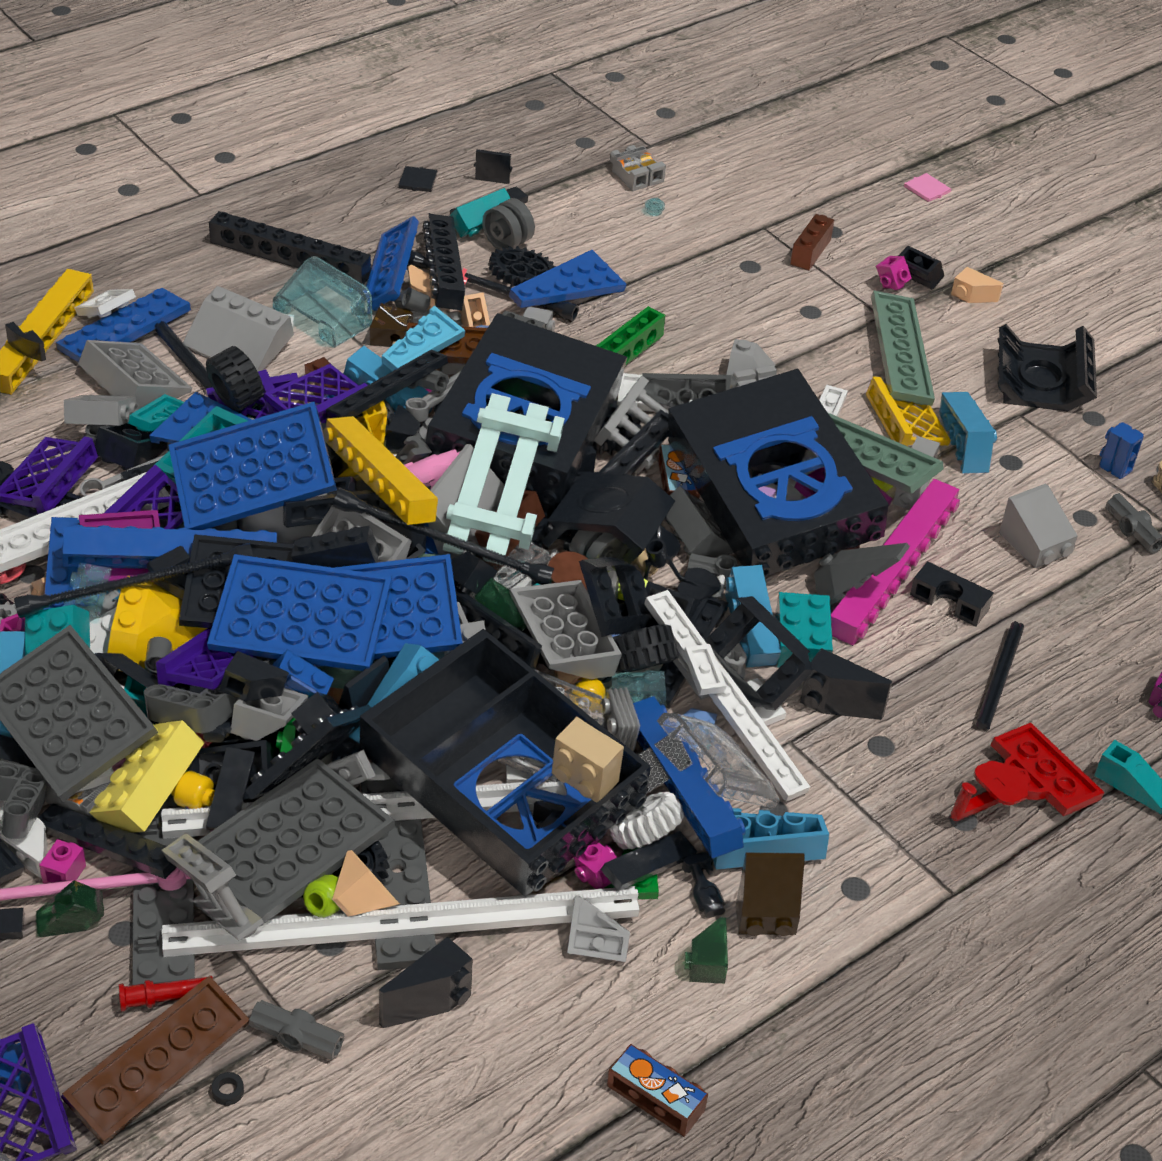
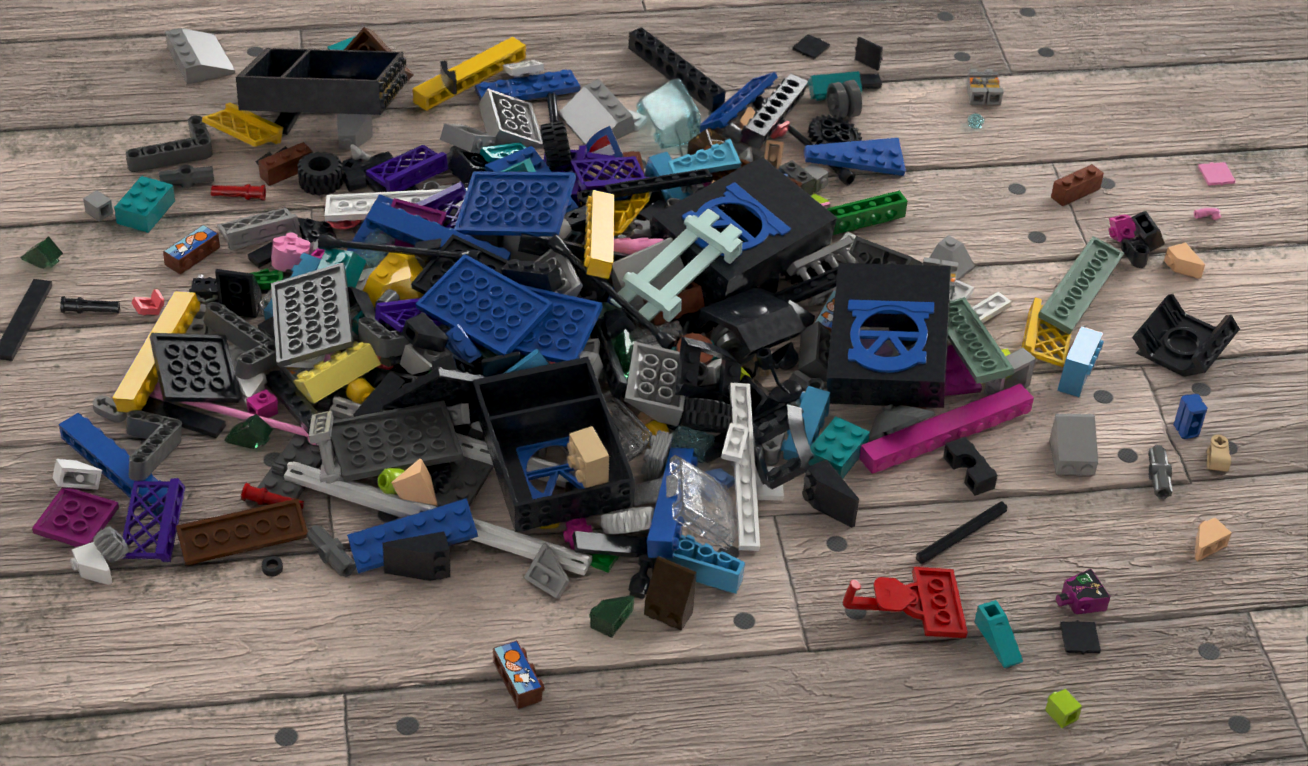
camera: 30 degrees right, 0 degrees up
none -> blue plate [347,498,478,574]
none -> shield [586,126,623,158]
none -> black piece [1121,236,1150,268]
none -> bright pink arm [1194,208,1221,220]

